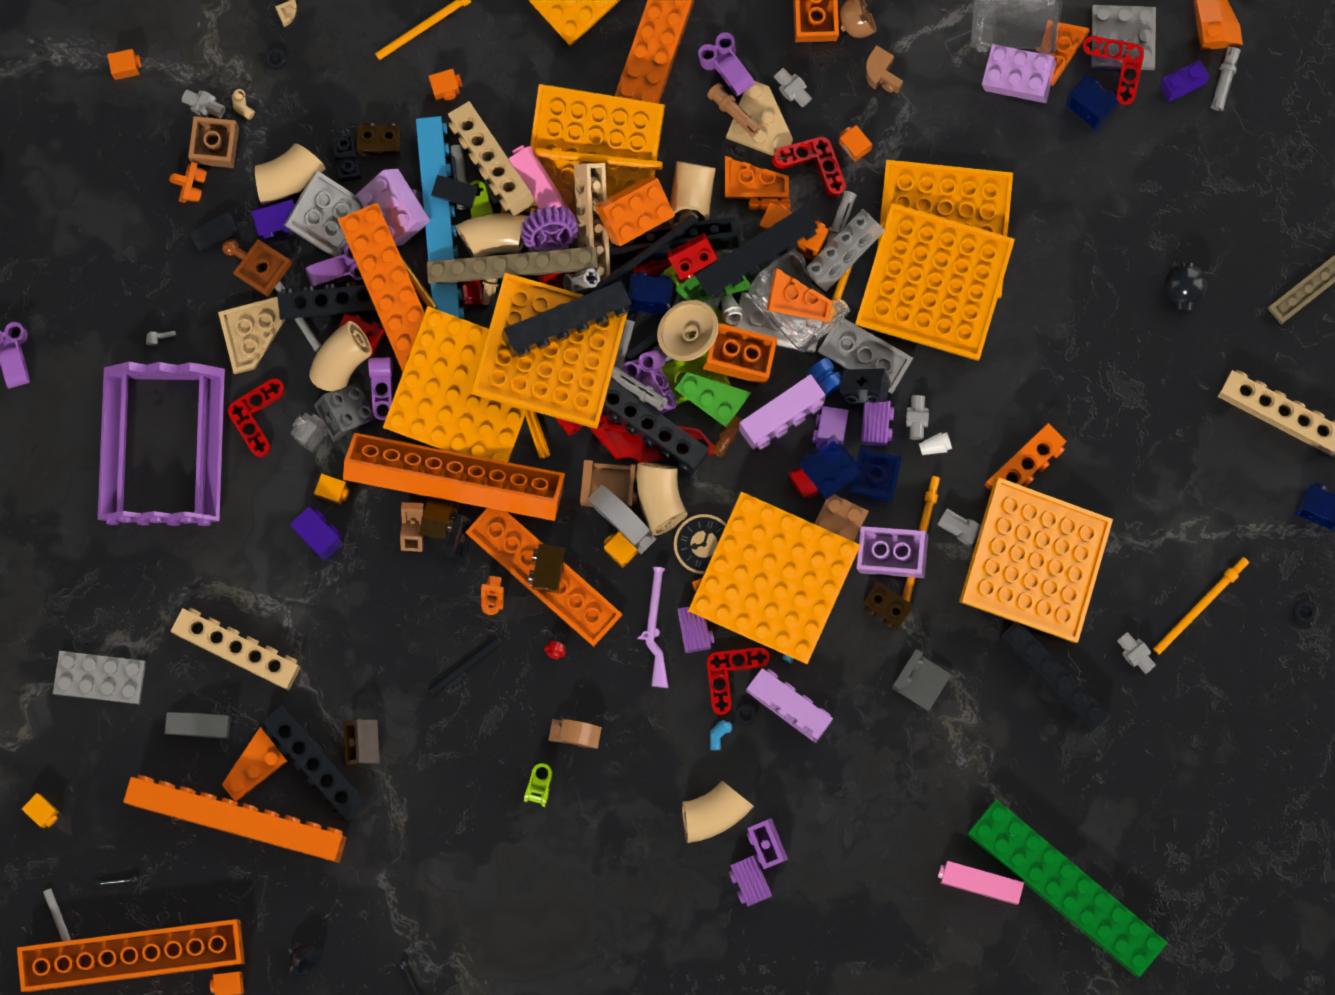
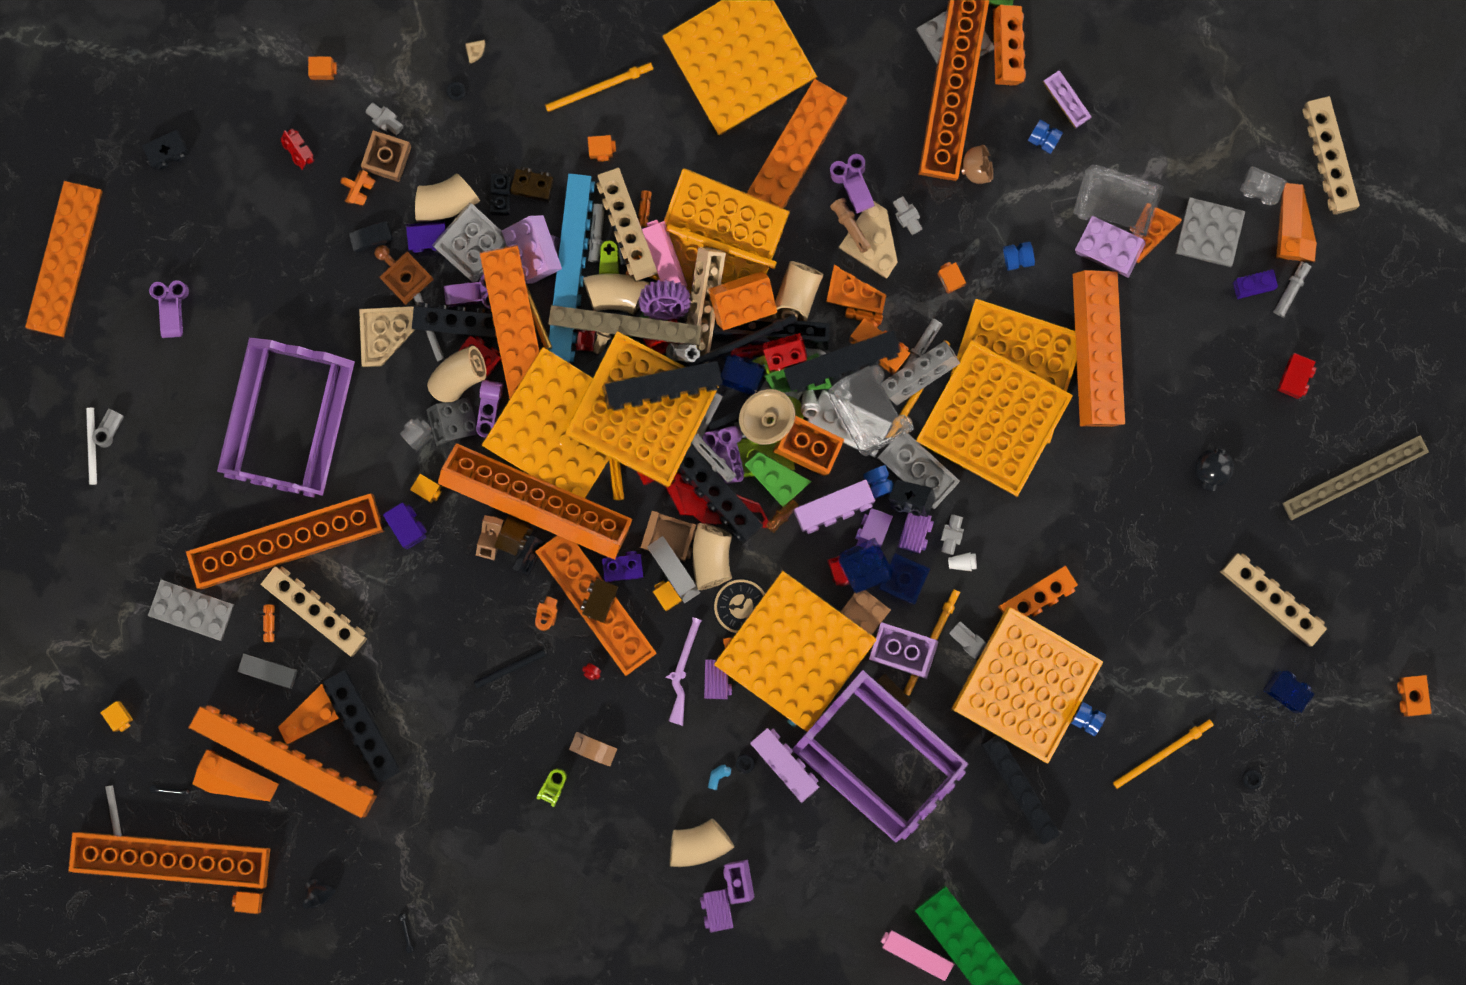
camera: 10 degrees right, 5 degrees up
light grey hand [146,331,176,346] -> none
red beam [228,379,285,457] -> none
tan arm [232,89,255,120] -> none
dark brown brick [343,719,380,766] -> none
black tile [431,175,479,208] -> none
red beam [707,647,770,716] -> none
orange wing [766,268,832,322] -> none
red beam [772,137,846,197] -> none
medium nougat brick [865,45,903,94] -> none
dark grey bracket [892,649,951,711] -> none
clear blue brick [1065,75,1119,132] -> none
red beam [1083,36,1144,105] -> none
light grey axle [1117,632,1156,674] -> none
none -> orange brick [186,493,385,590]
none -> orange wedge [193,749,279,801]
none -> orange axle [263,604,275,642]
none -> red hinge [281,129,314,170]
none -> dark purple brick [602,551,644,582]
none -> orange axle [638,190,652,228]
none -> medium lavender door [792,670,968,843]
none -> blue wheel [1003,241,1035,271]
none -> blue wheel [1070,702,1106,736]
none -> orange brick [1073,270,1125,427]
none -> red brick [1277,353,1316,399]

